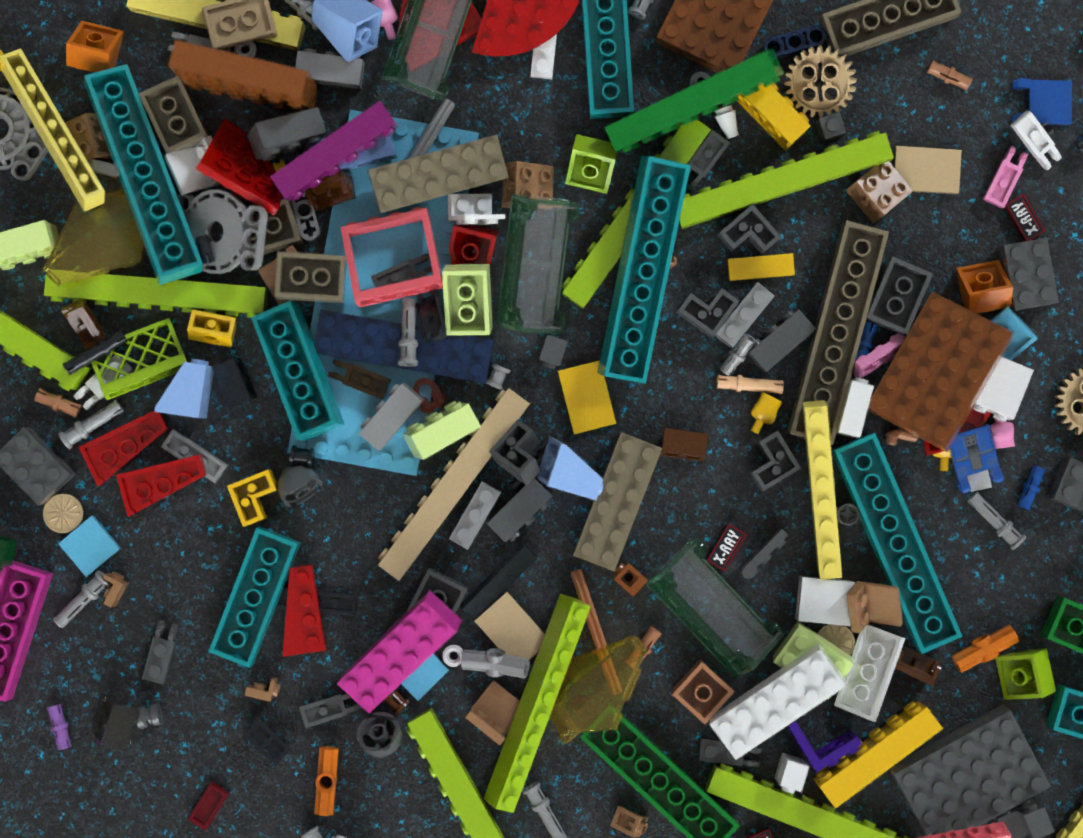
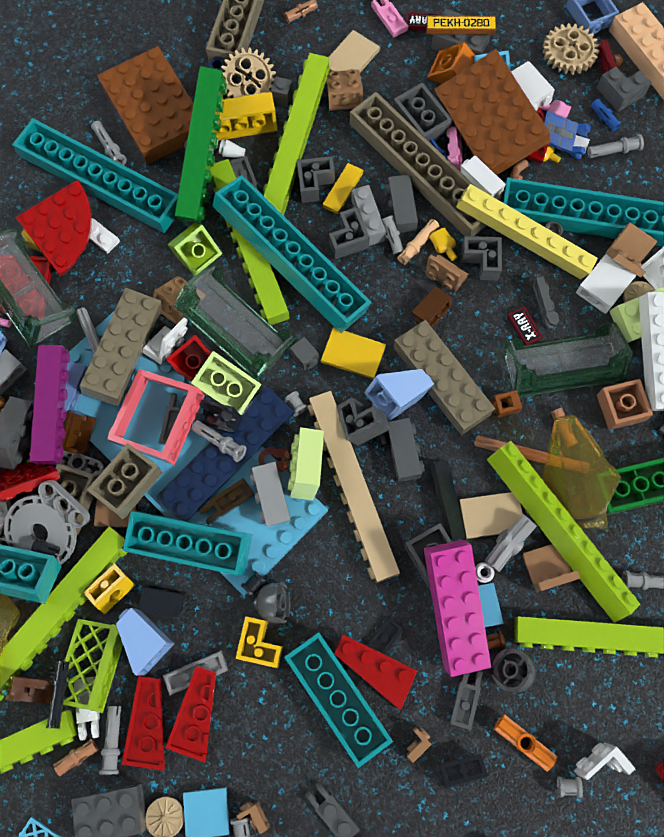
camera: 50 degrees left, 15 degrees down
light grey brick [449,481,501,550] -> none
none -> medium nougat bracket [425,254,468,293]
none -> tile [426,15,496,34]

